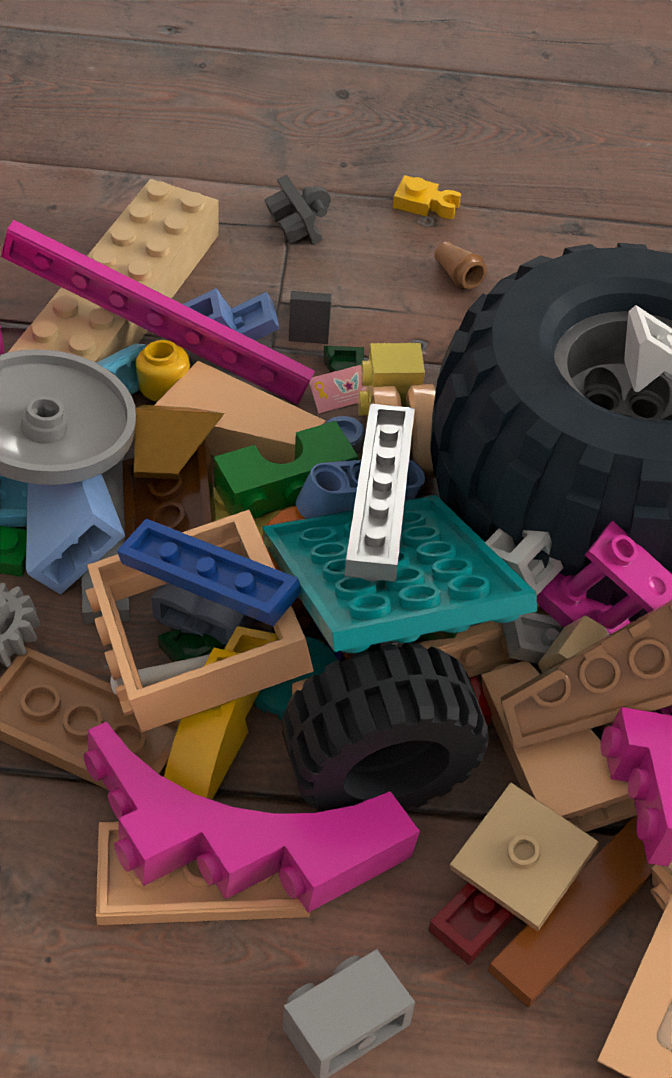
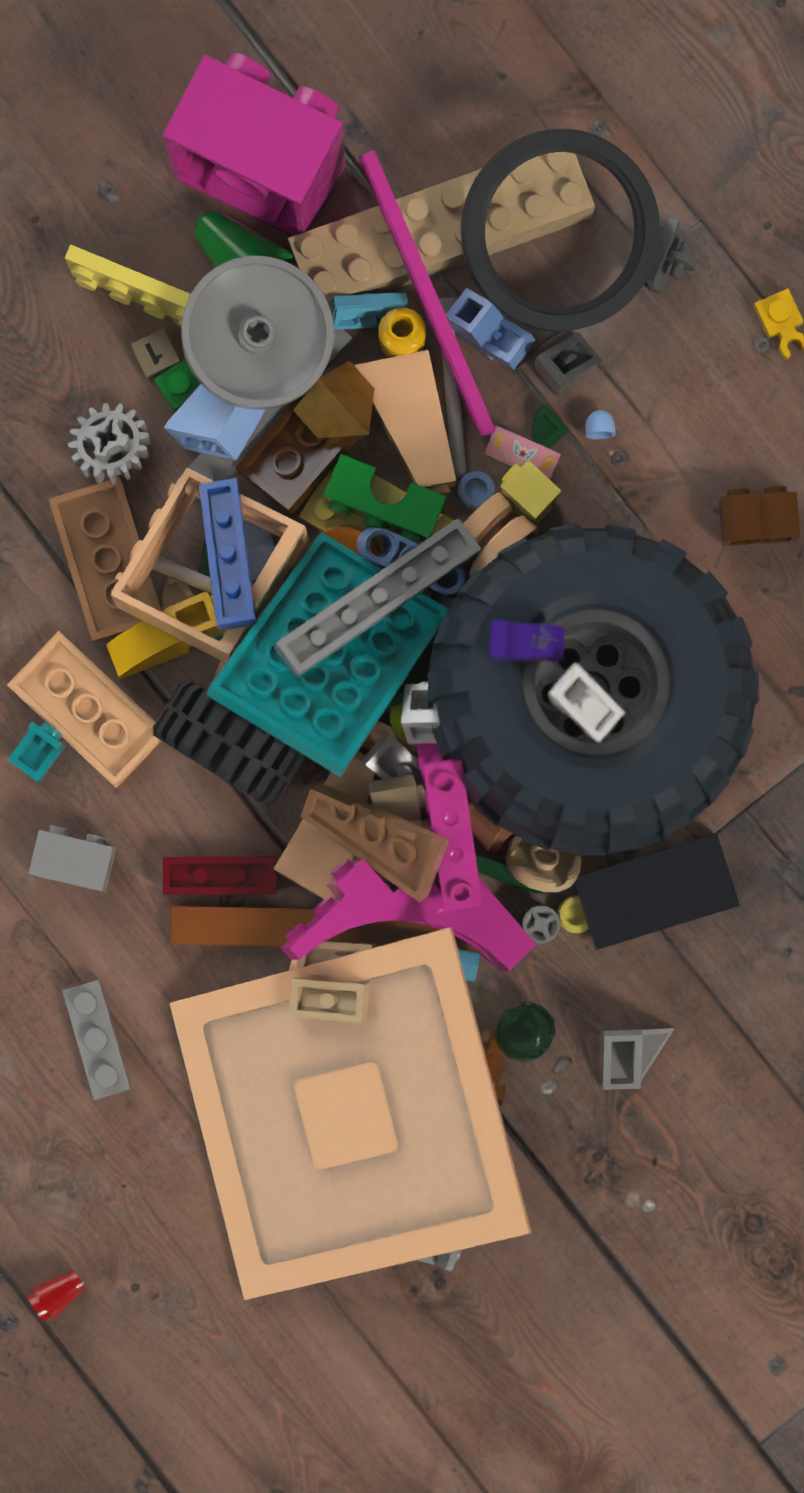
camera: 50 degrees right, 35 degrees up
dark pink arch [83,721,420,913] -> none
medium nougat cone [435,242,487,289] -> none
tan plate [450,783,599,931] -> none
none -> teal bracket [8,721,66,783]
none -> black tyre [461,129,660,331]
none -> dark purple leg [489,620,565,662]
none -> light blue hinge [585,410,616,439]

